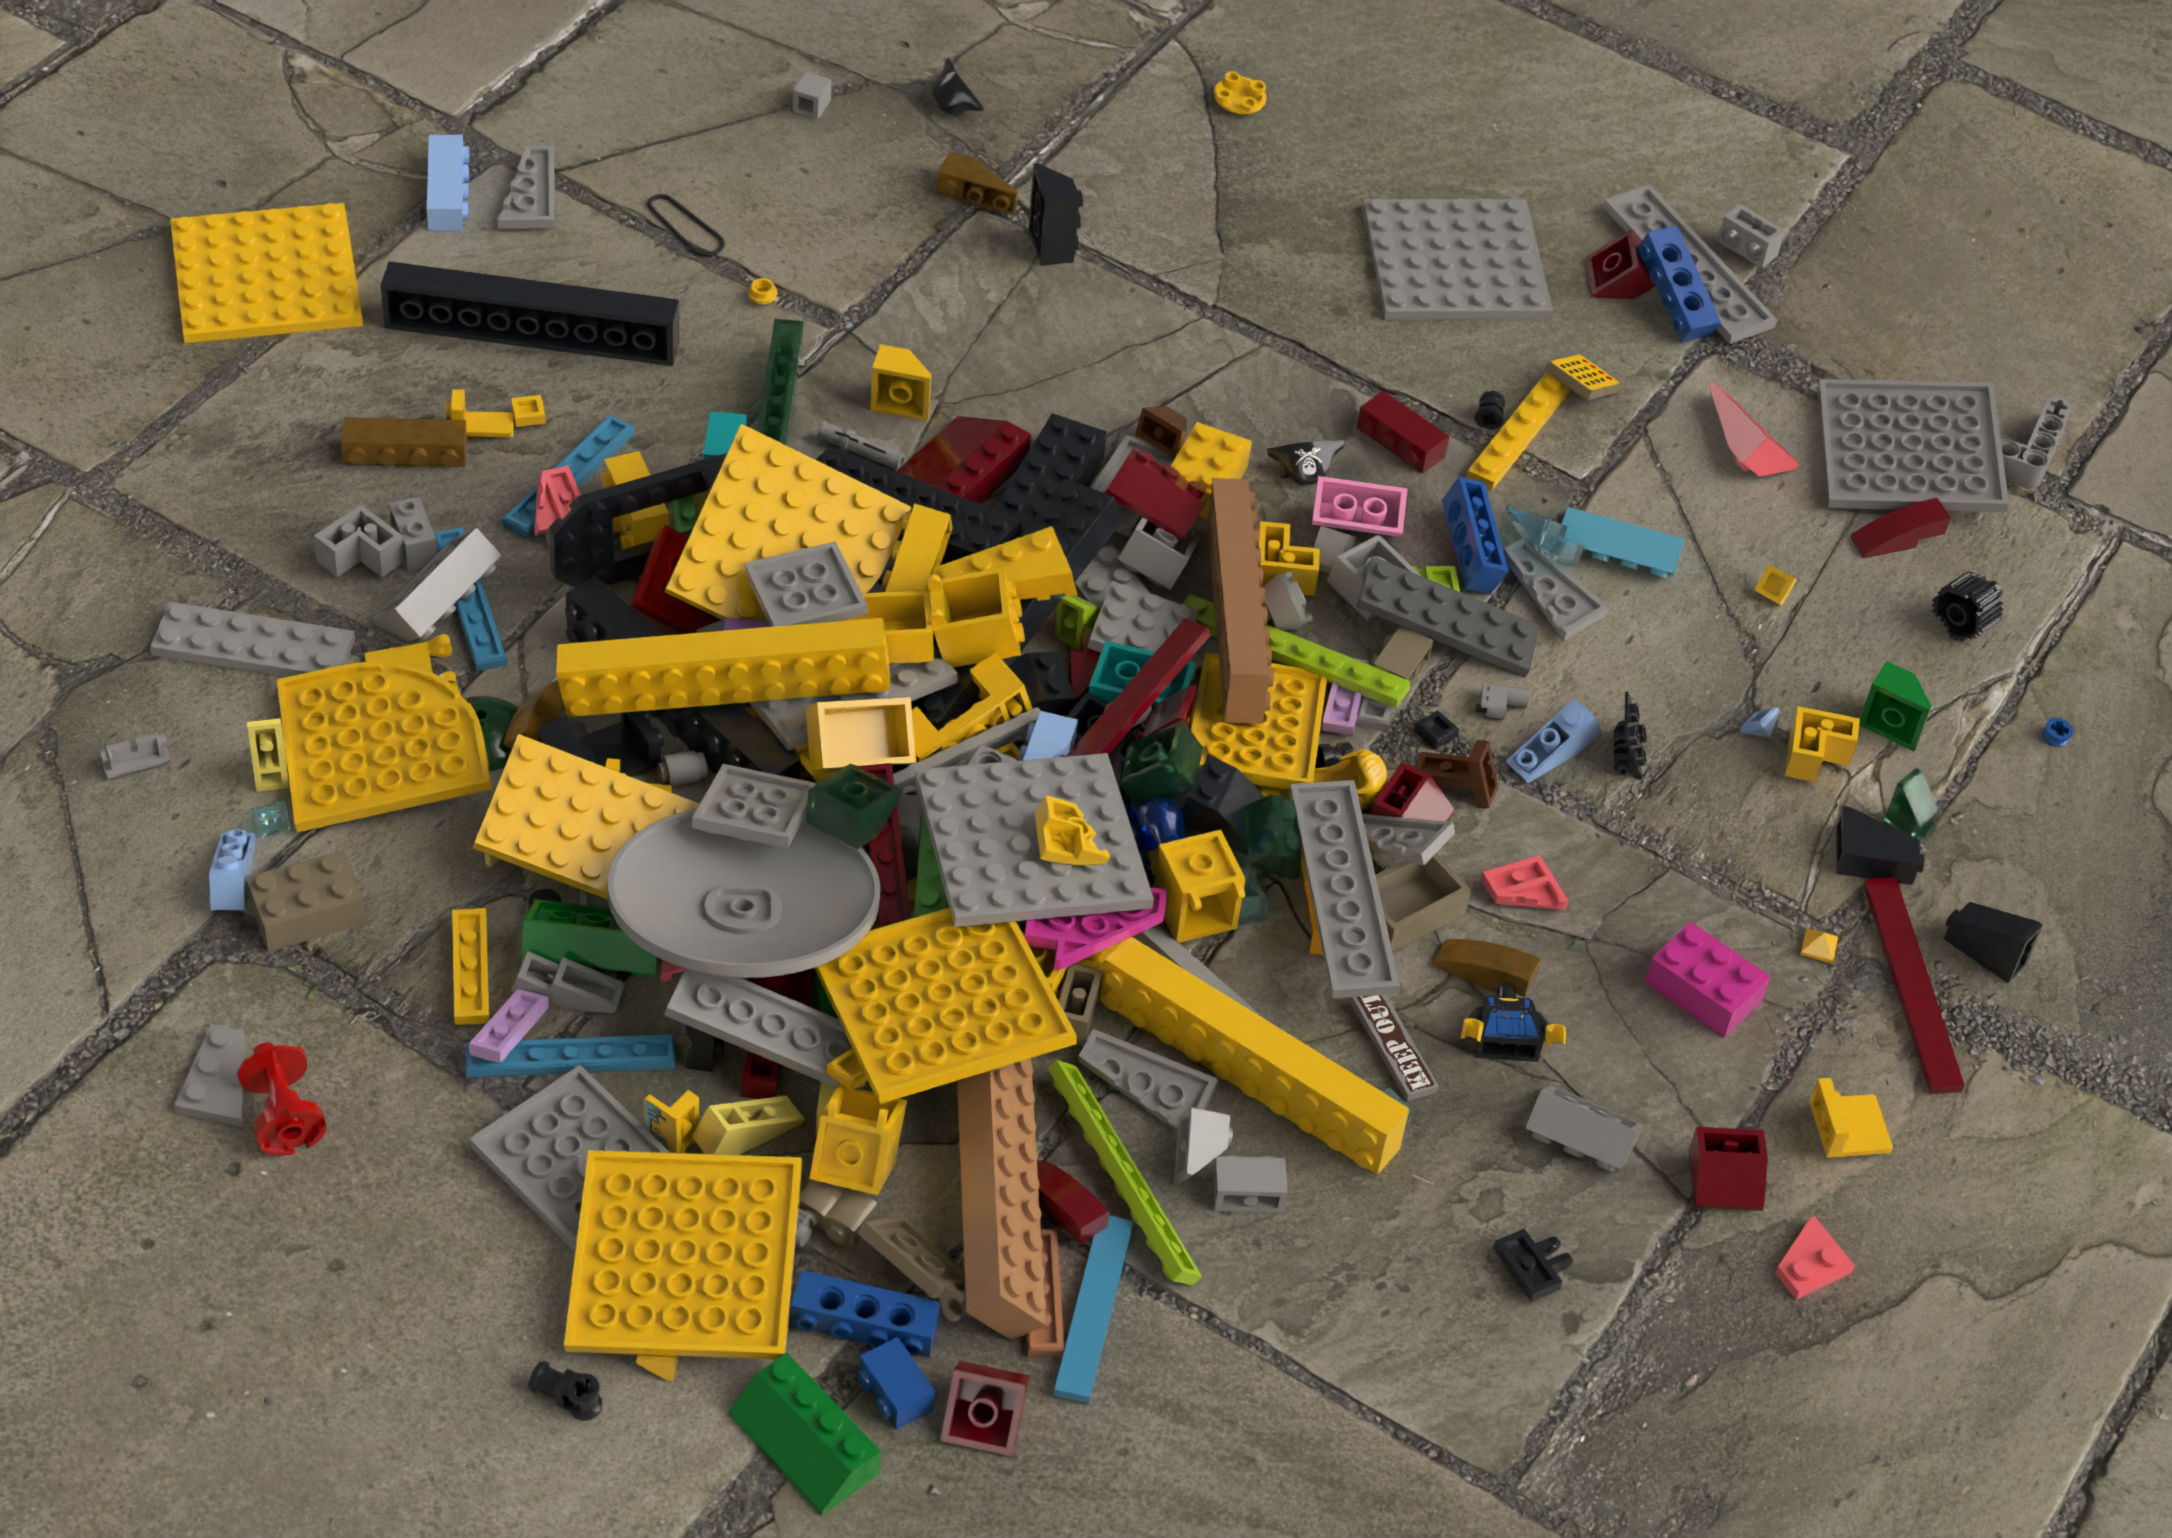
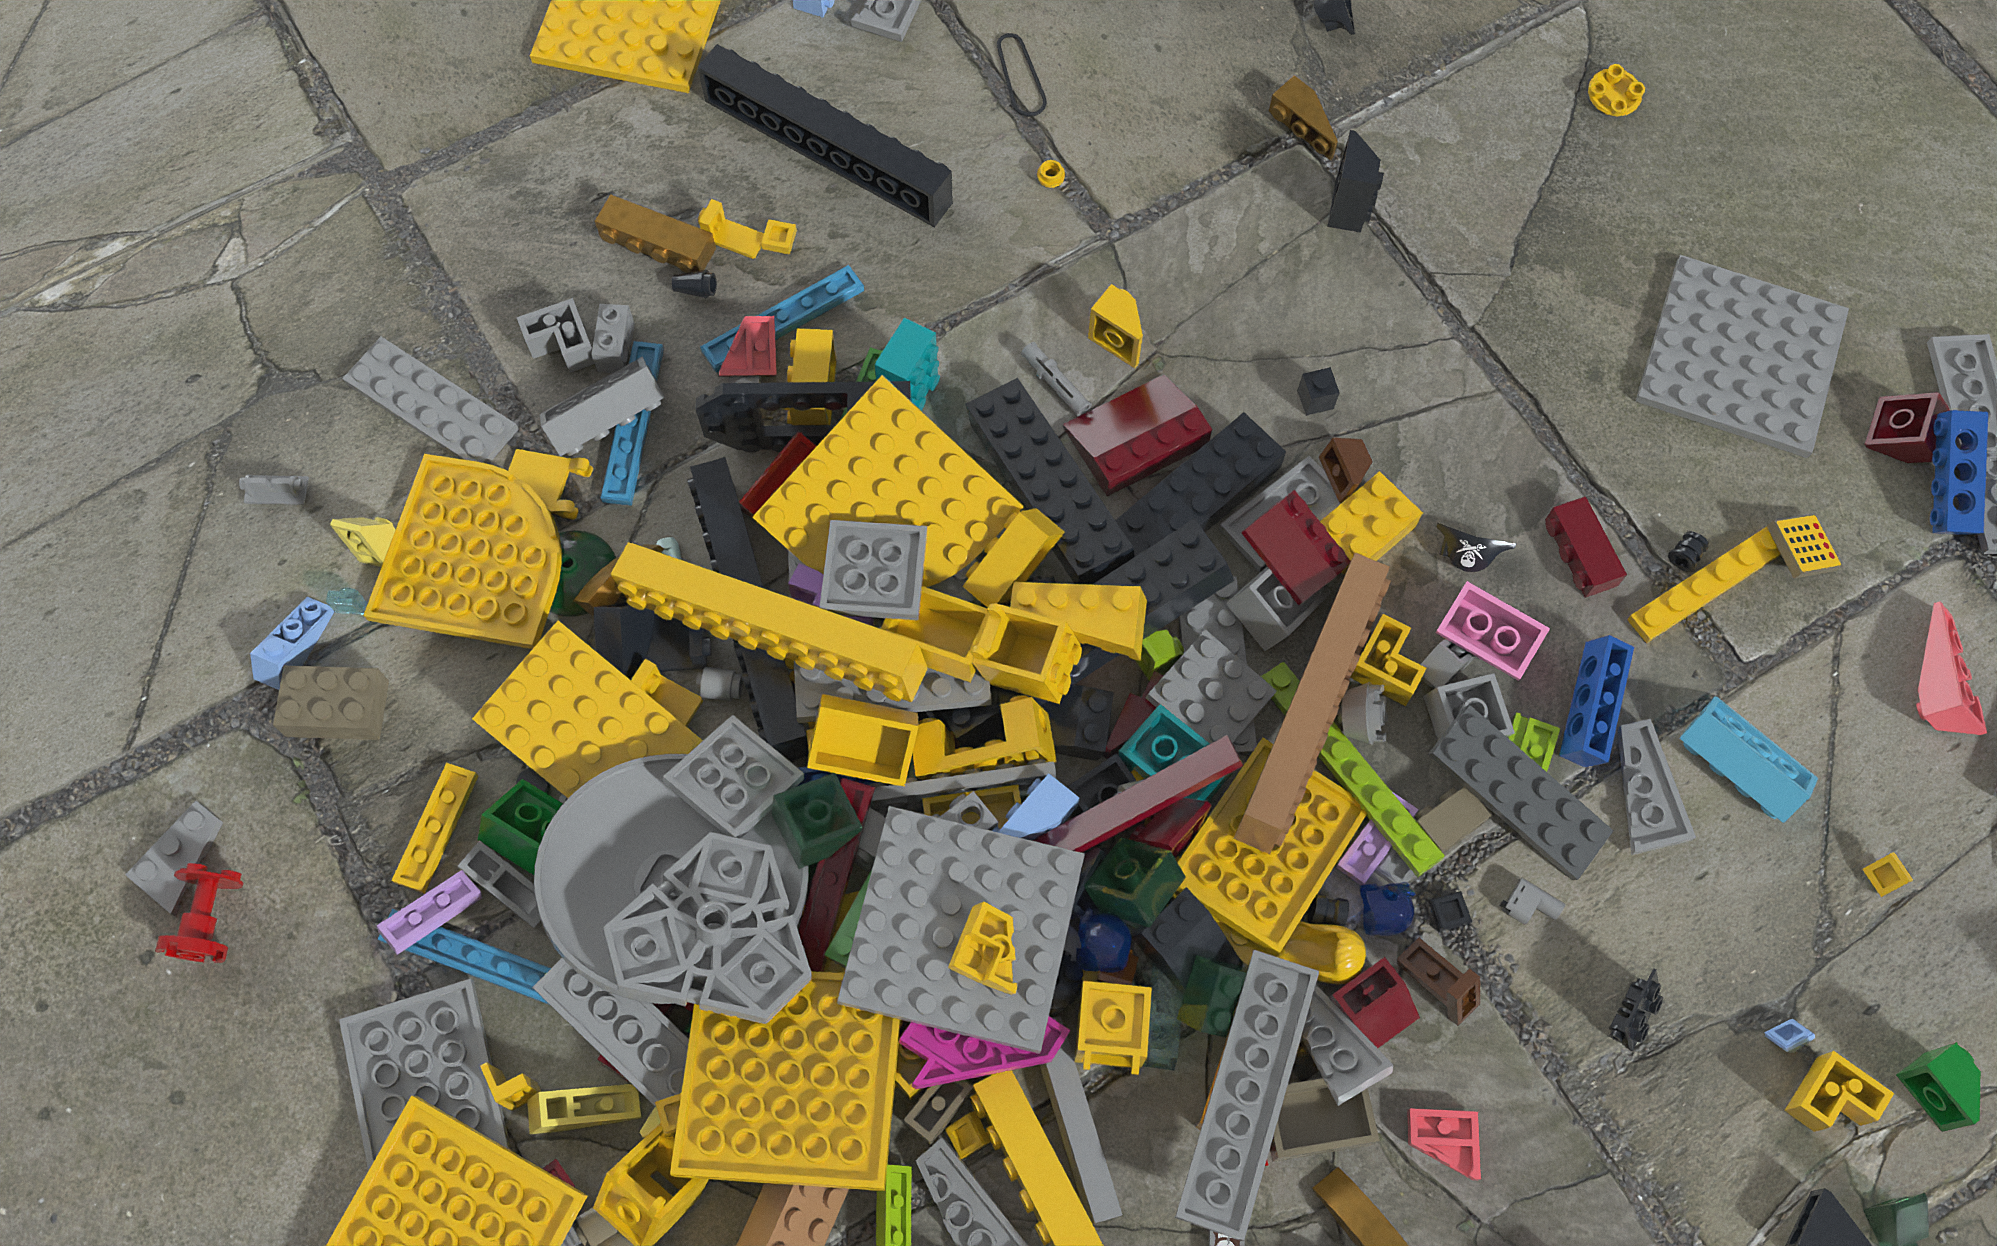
camera: 30 degrees right, 20 degrees up
clear green brick [757,319,804,447] -> none
clear light blue slope [1505,505,1584,568] -> none
light blue slope [1506,698,1602,783] -> none
none -> light grey plate [603,832,812,1024]
none -> black cone [672,270,717,299]
none -> yellow tile [945,1111,991,1159]
none -> black brick [1297,367,1340,416]
none -> clear blue helmet [1359,882,1415,936]

